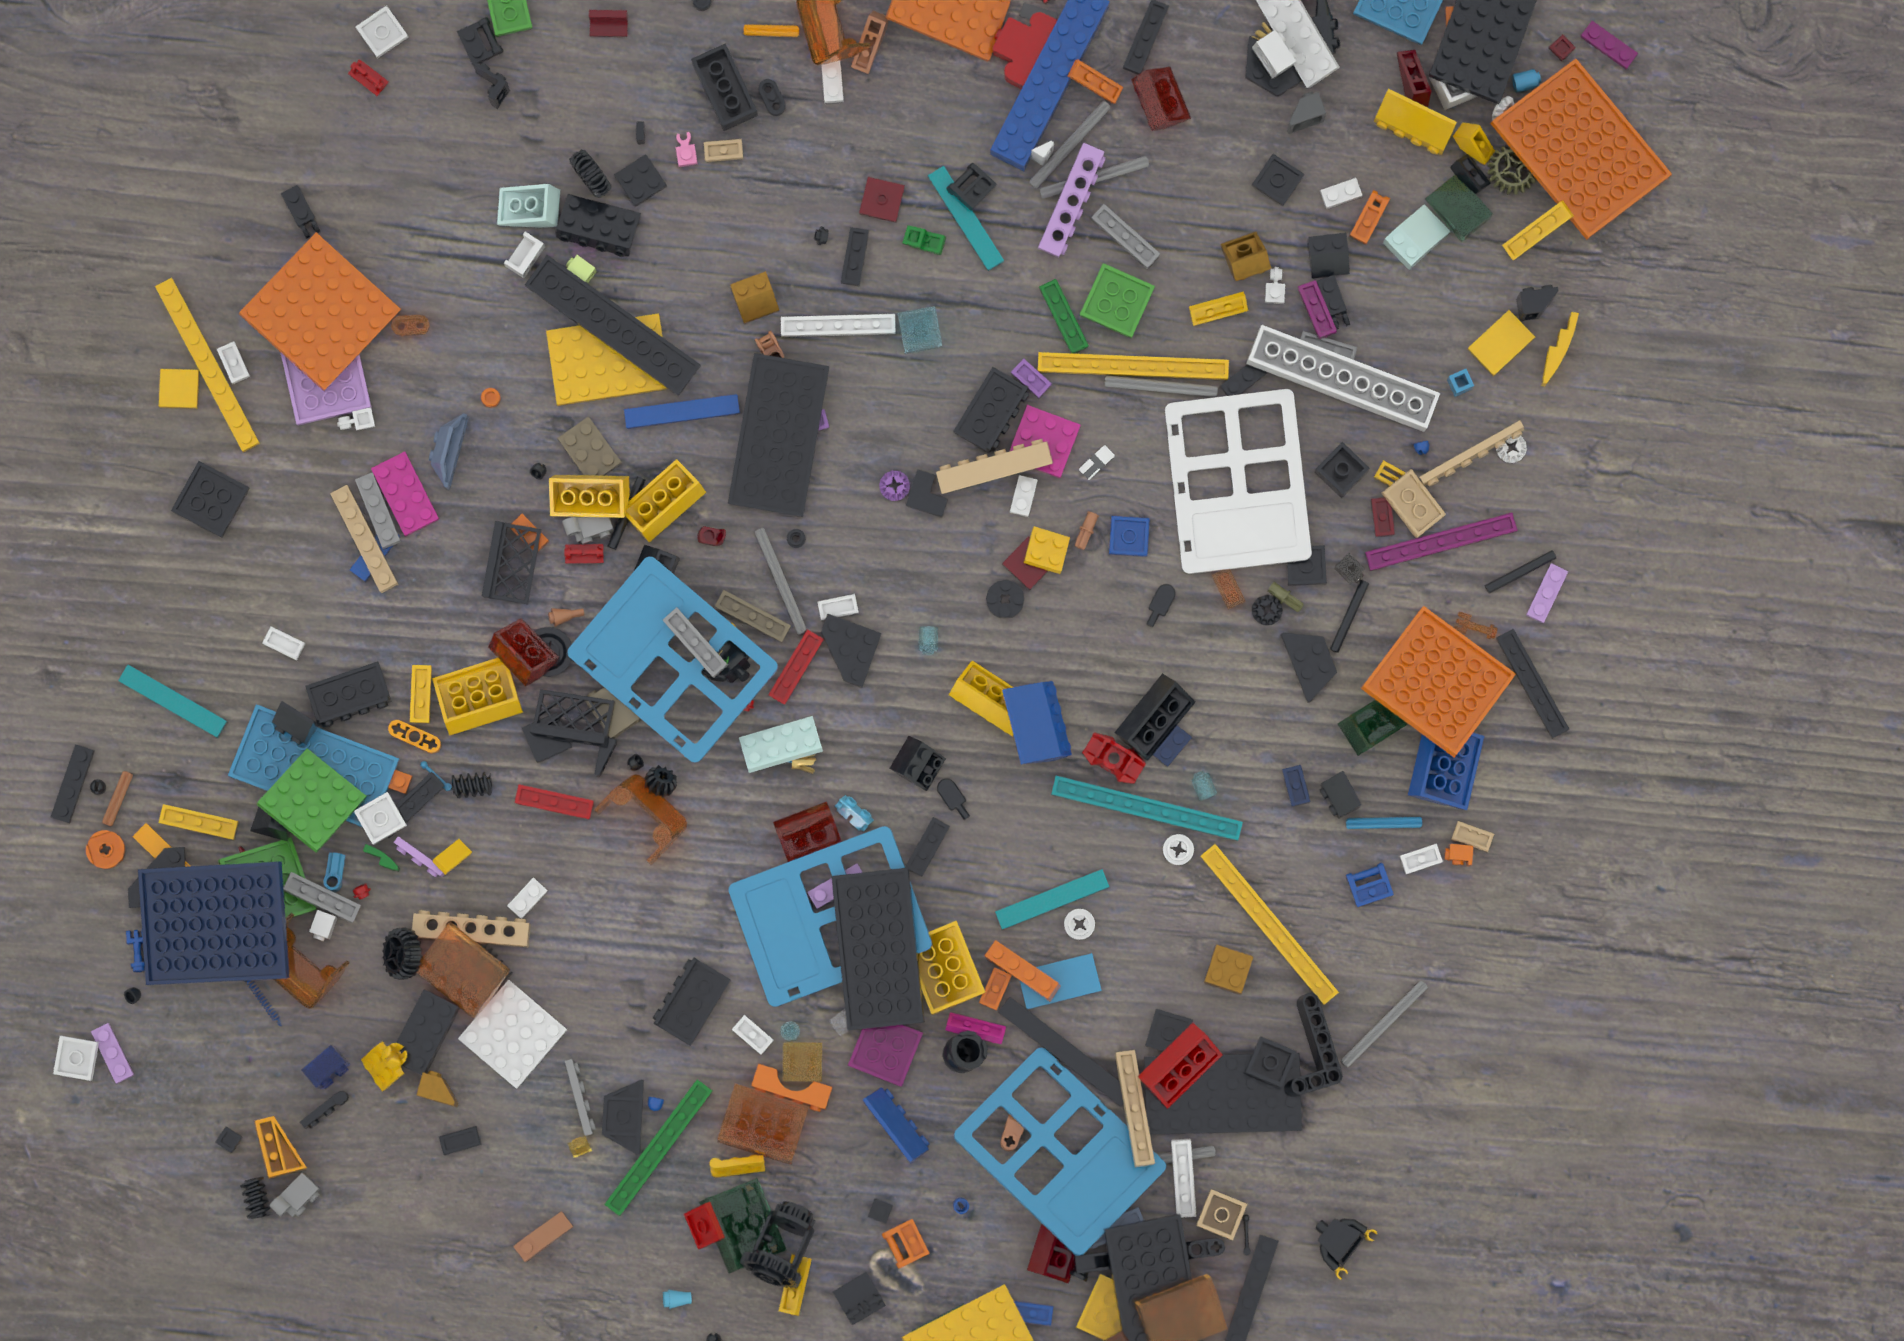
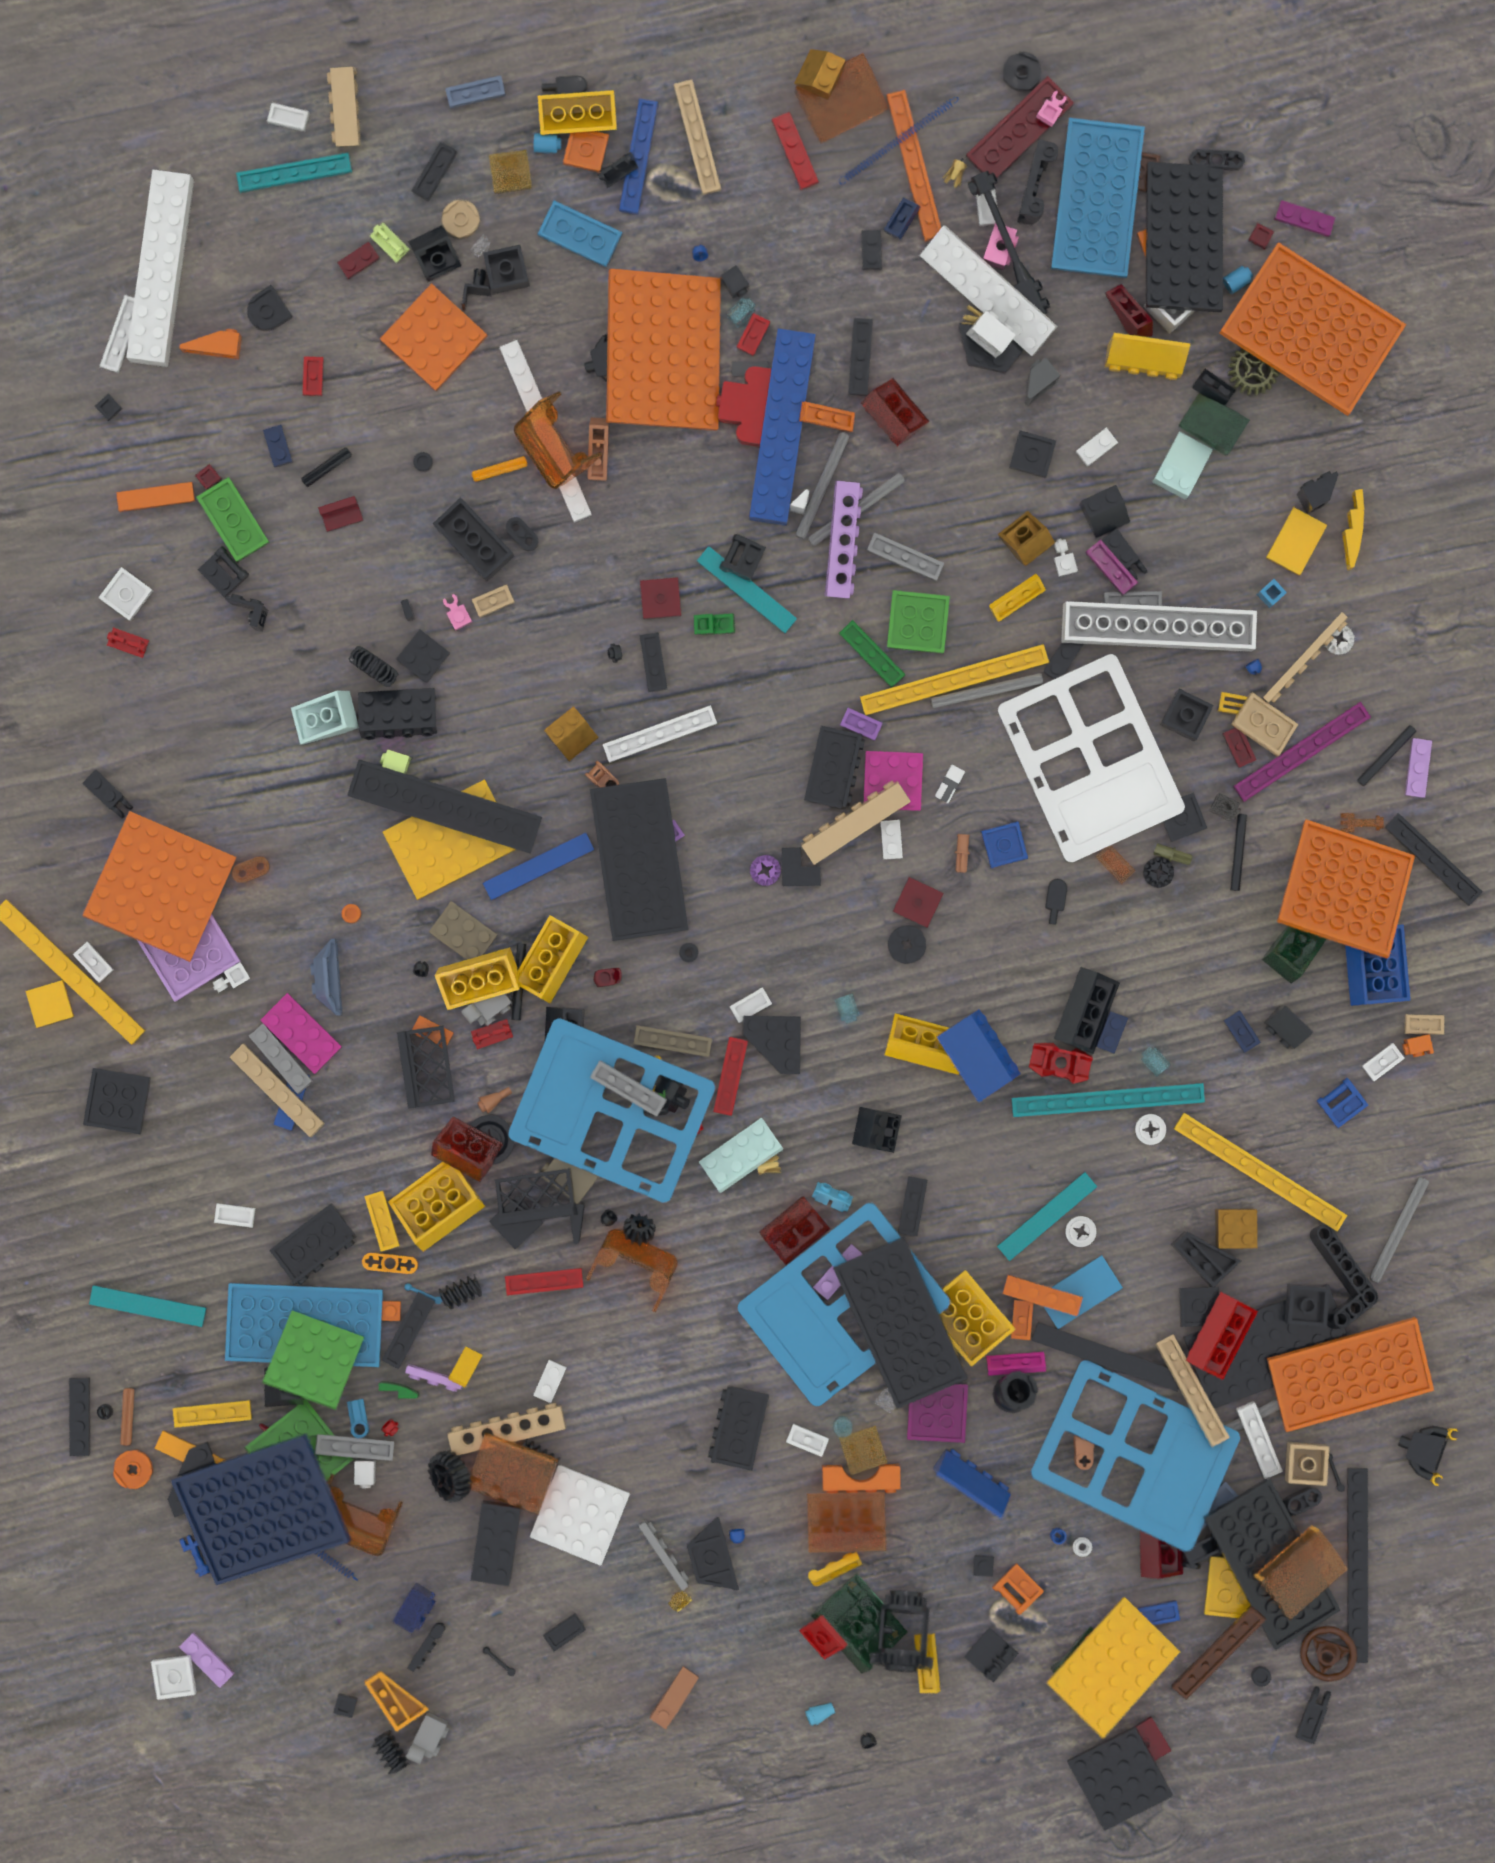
camera: 20 degrees left, 5 degrees up
black hinge [124,987,141,1004] -> none
black slope [272,701,319,745] -> none
white plate [354,792,407,845] -> none
yellow plate [361,1042,407,1092] -> none
pearl gold slope [416,1070,458,1107] -> none
white panel [504,232,545,278] -> none
green plate [604,1079,713,1216] -> none
light grey axle [755,528,807,635] -> none
clear light blue brick [898,306,942,354] -> none
black piece [937,779,970,820] -> none
yellow plate [1024,526,1070,574] -> none
black wing [1281,633,1337,703] -> none
dark azure axle [1346,817,1422,829] -> none
orange plate [1349,190,1390,245] -> none
yellow slope [1453,123,1495,165] -> none
white gear [1492,96,1514,121] -> none
yellow plate [1502,201,1574,260] -> none
none -> black hinge [483,1647,515,1676]
none -> white plate [1073,1537,1092,1557]
none -> black wedge [1170,1231,1241,1288]
none -> orange plate [1267,1317,1434,1432]

